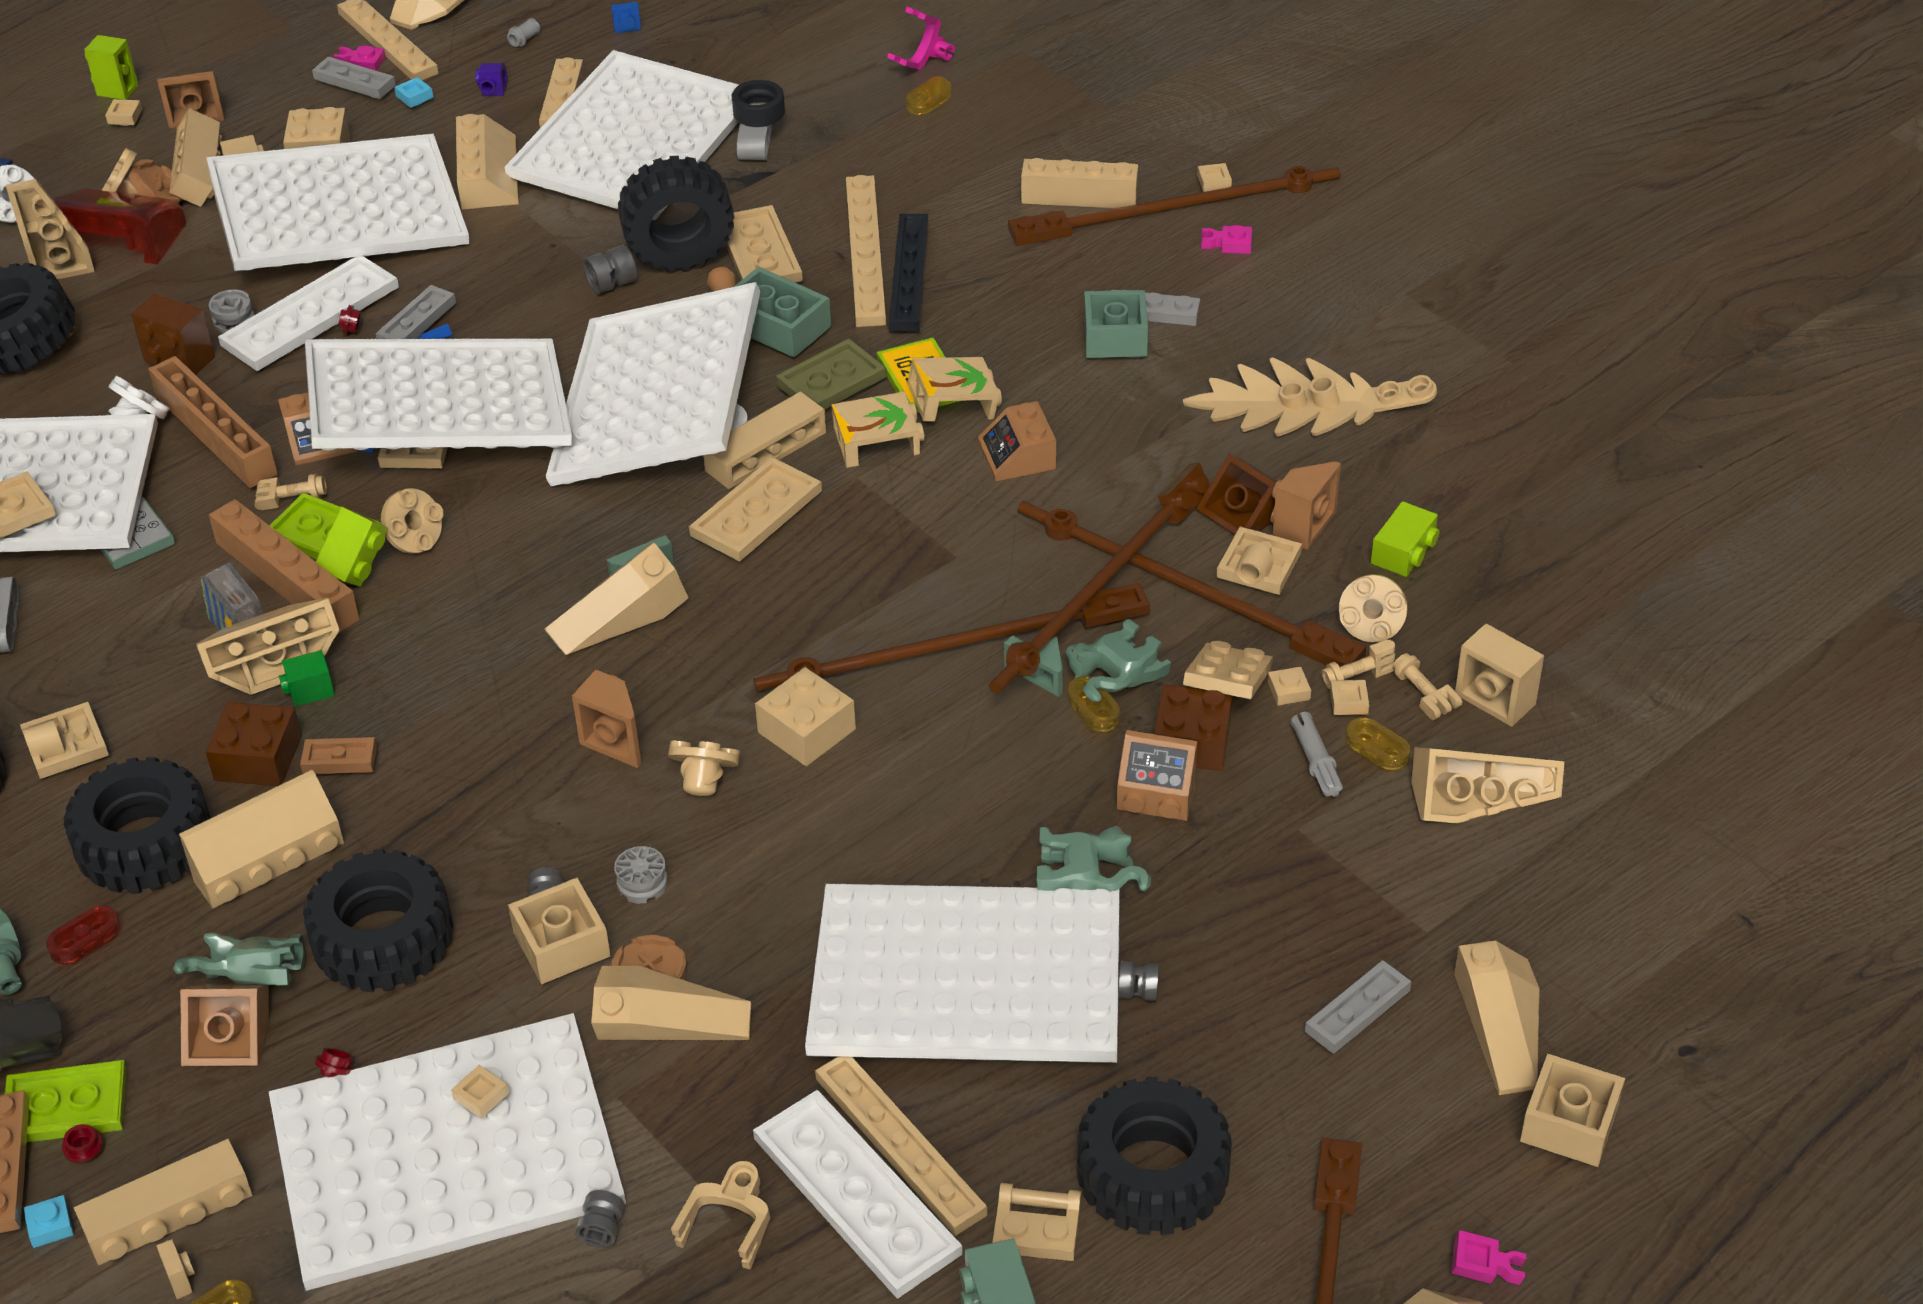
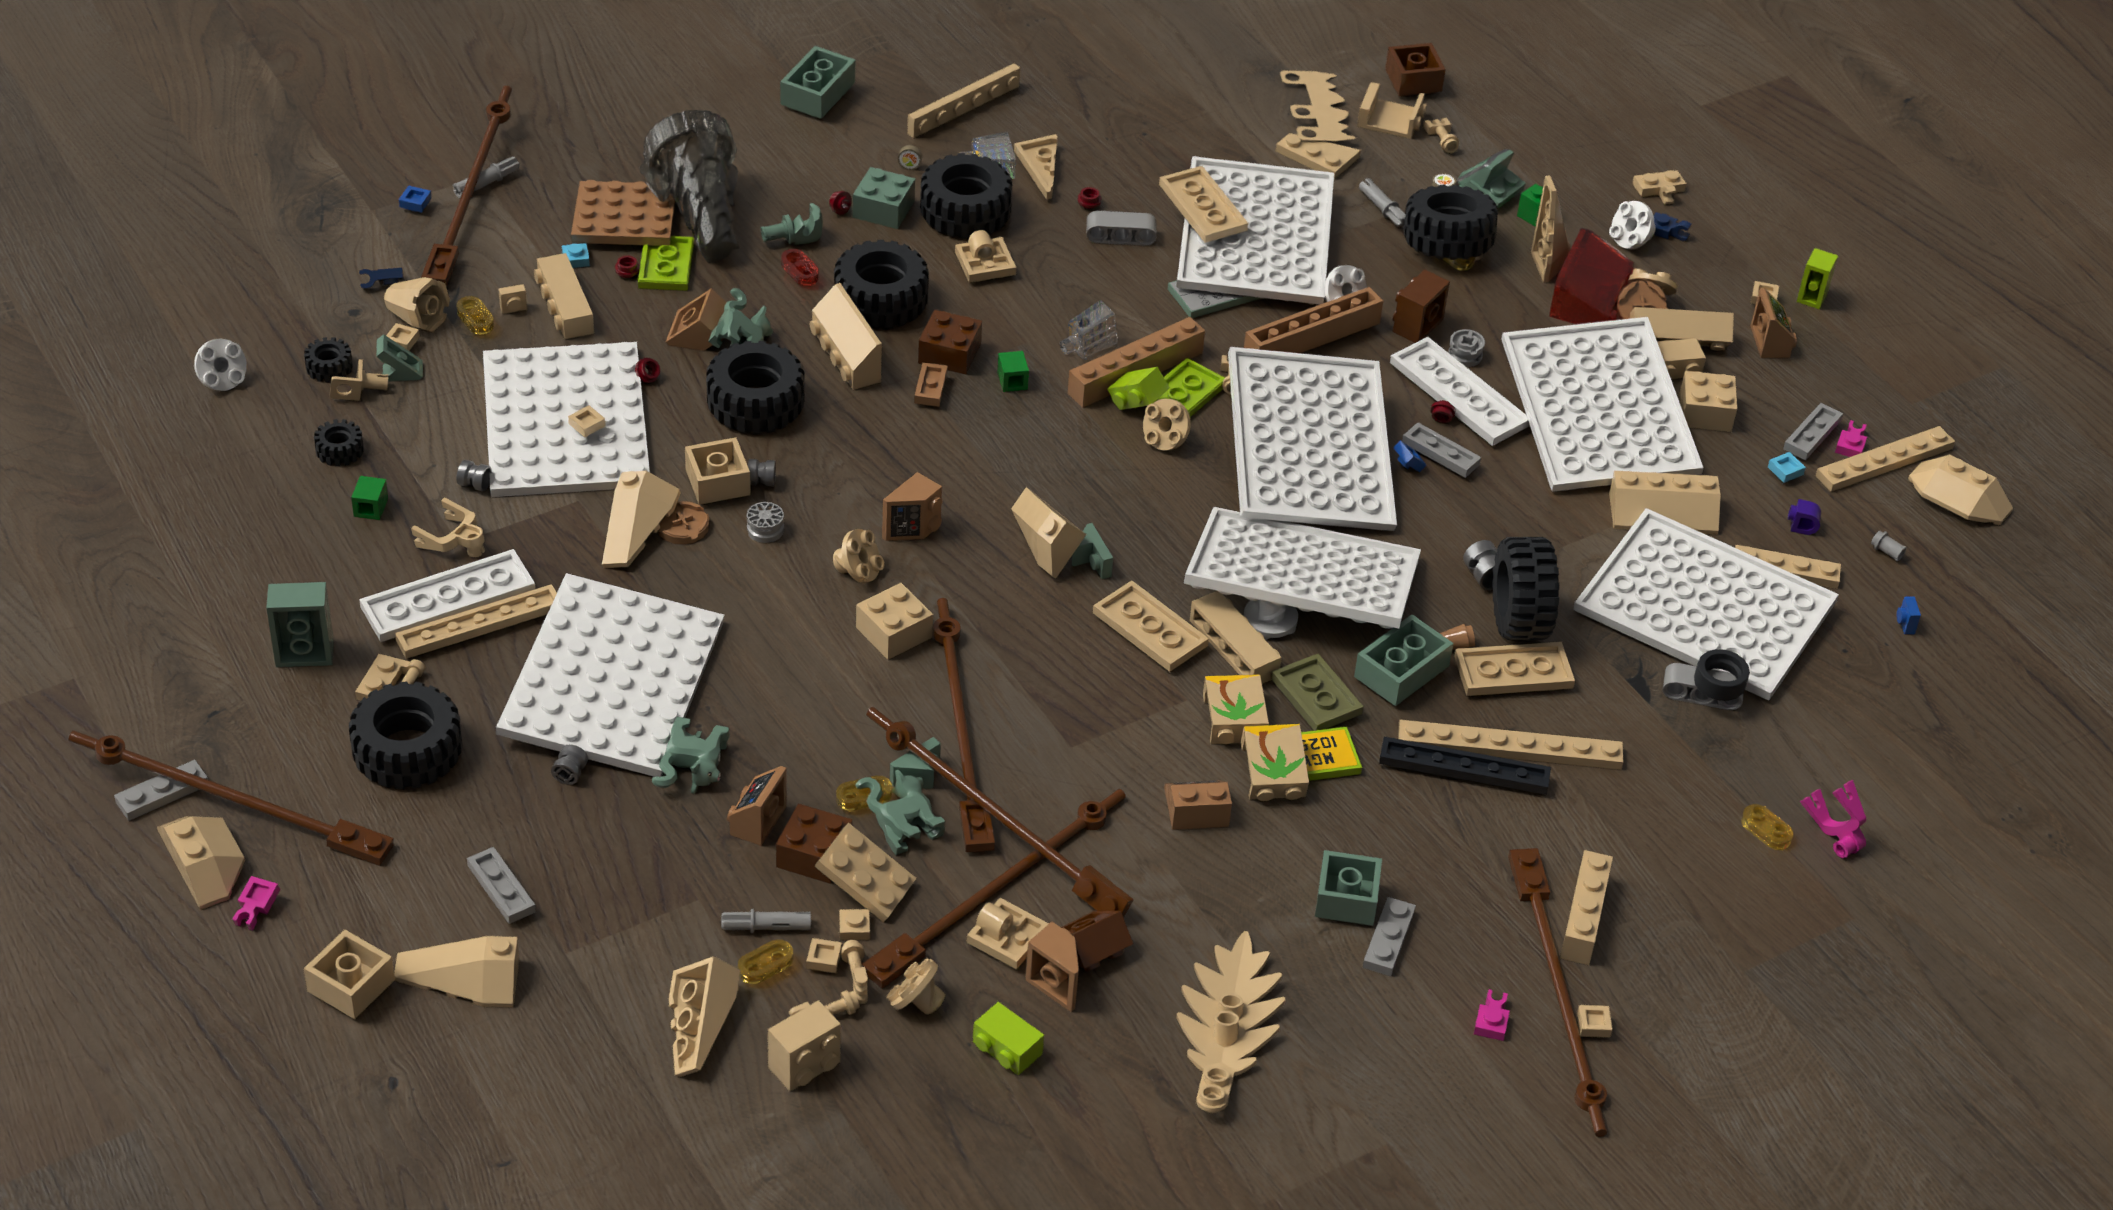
camera: 95 degrees right, 0 degrees up
tan wedge [196,598,339,695] -> none

